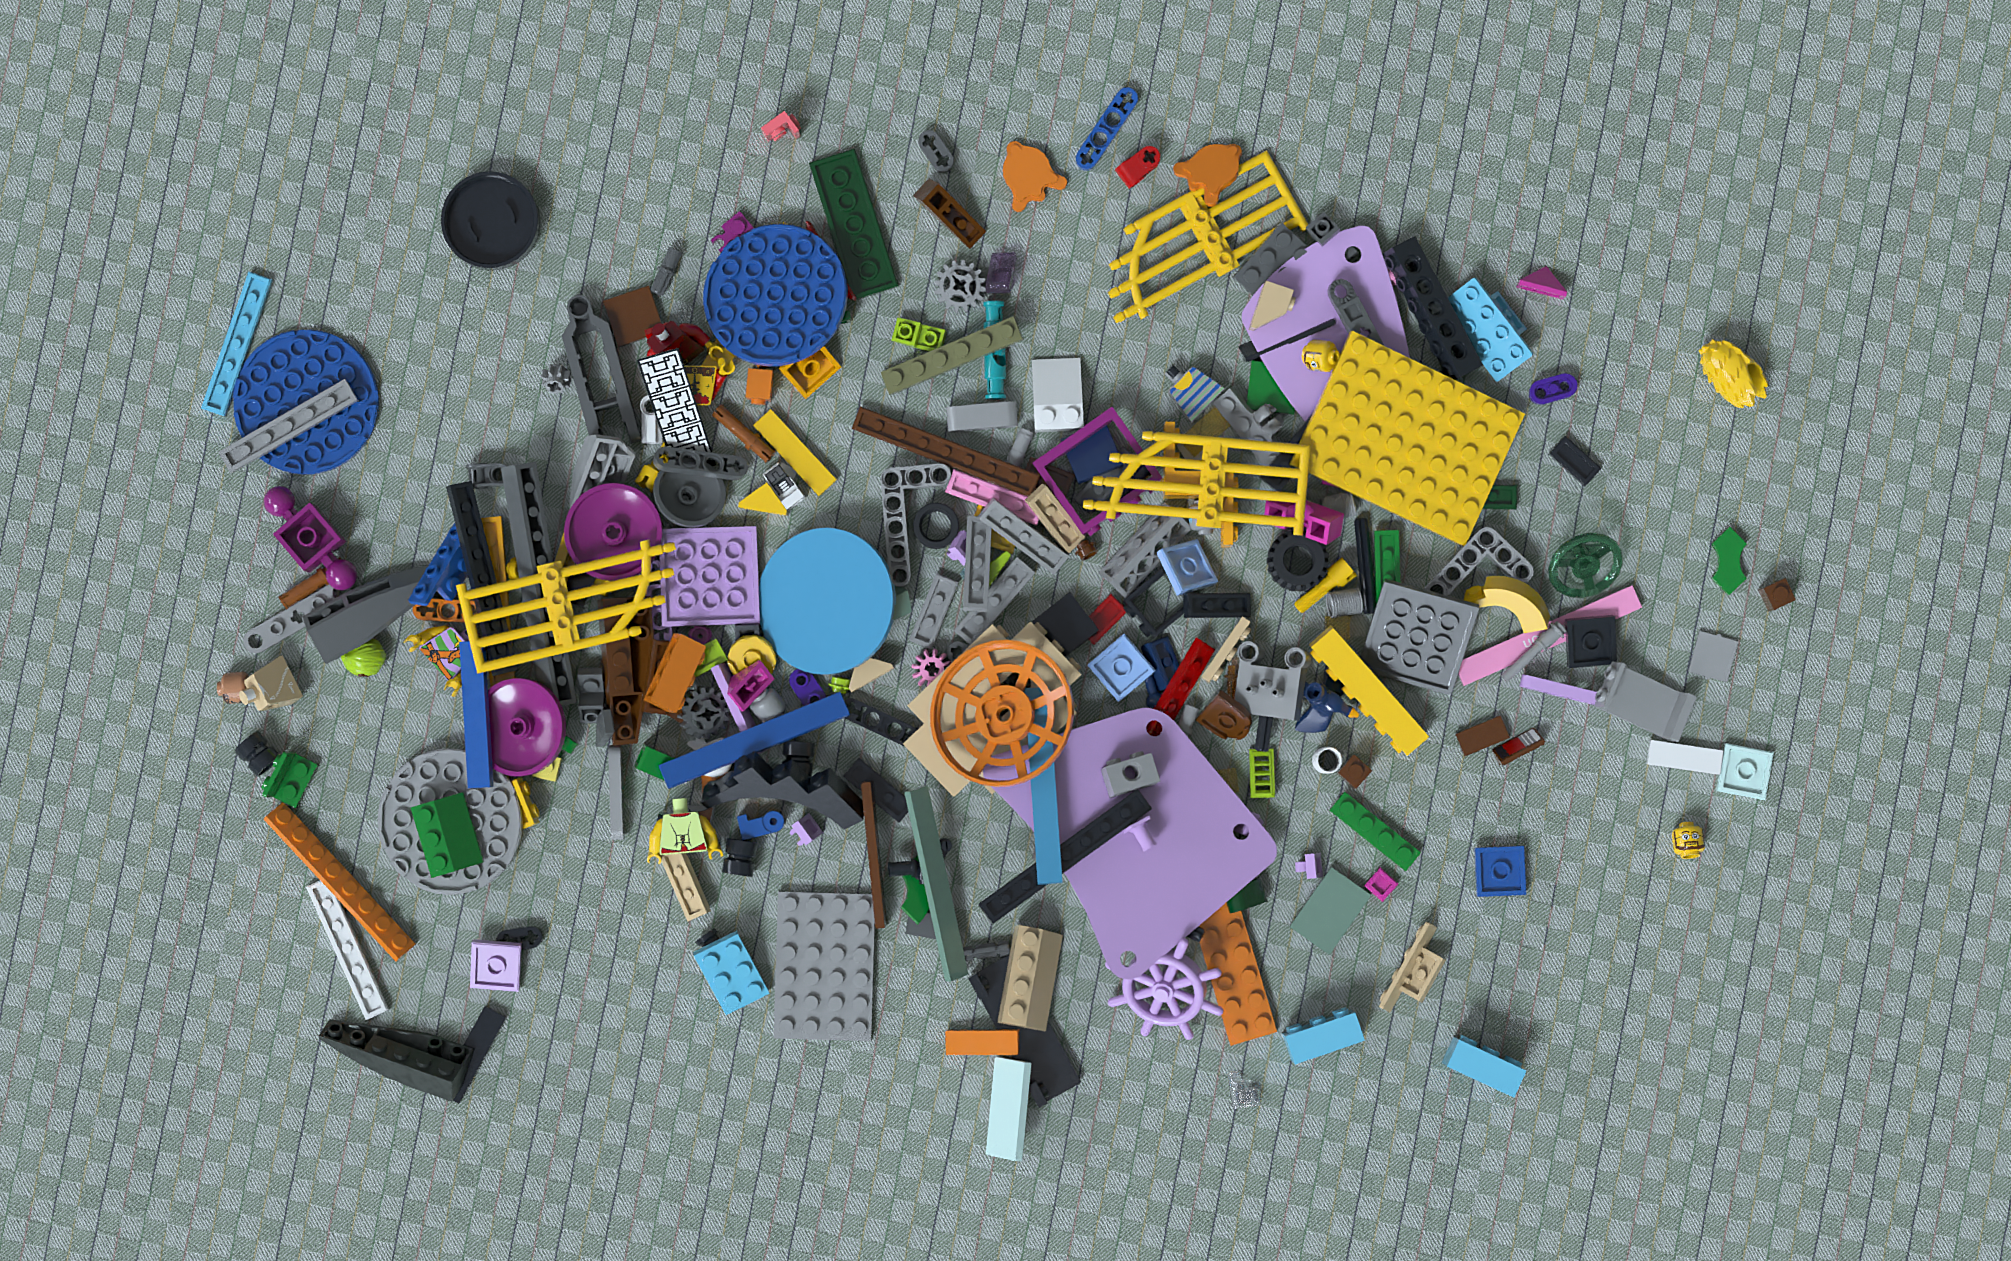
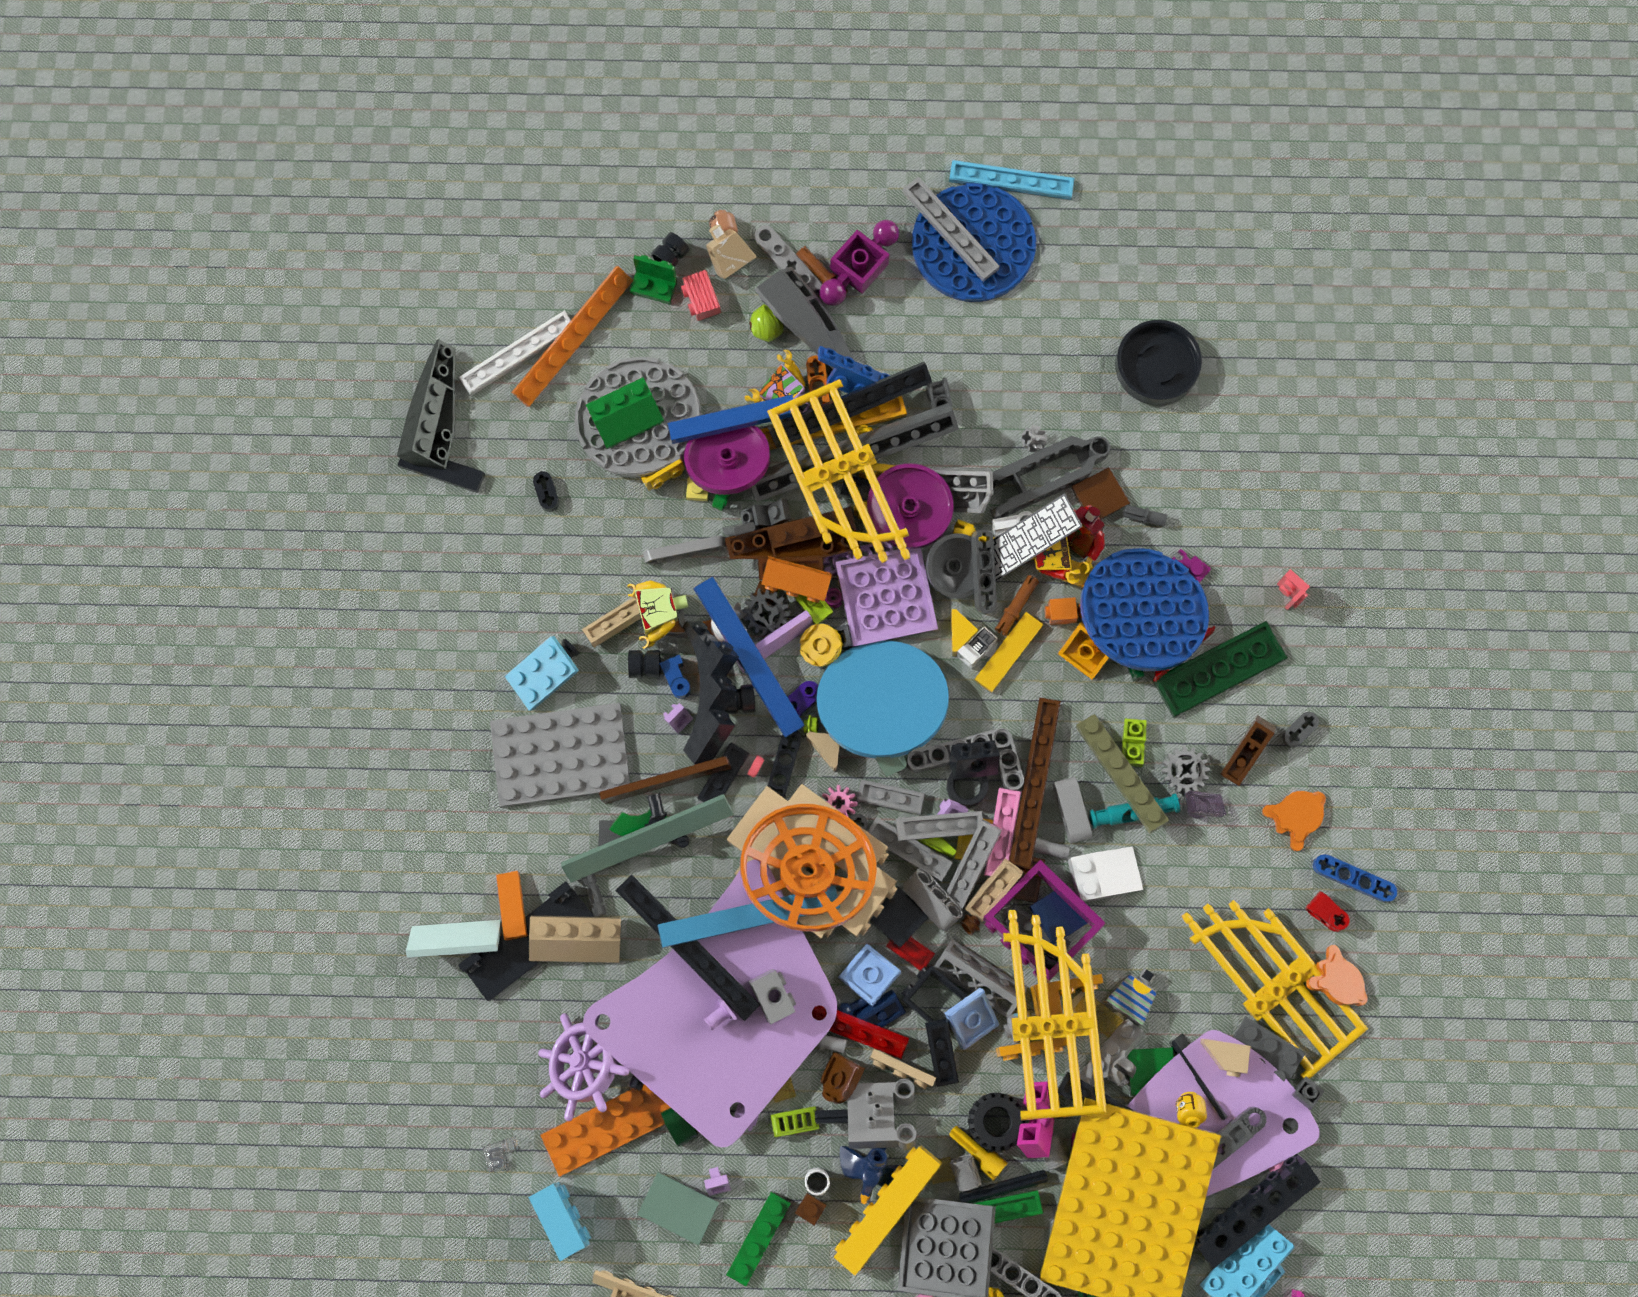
camera: 75 degrees right, 10 degrees down
lavender tile [470,939,522,992] -> none
green torso [634,744,687,784] -> none
dark pink slope [727,661,775,711] -> none
light grey head [750,688,786,723] -> none
clear orange piece [1224,665,1238,699] -> none
dark pink tile [1364,868,1398,902] -> none
none -> coral brick [681,270,721,321]
none -> coral tile [747,755,764,778]
none -> light grey beam [903,868,963,931]
none -> black brick [949,740,1000,779]

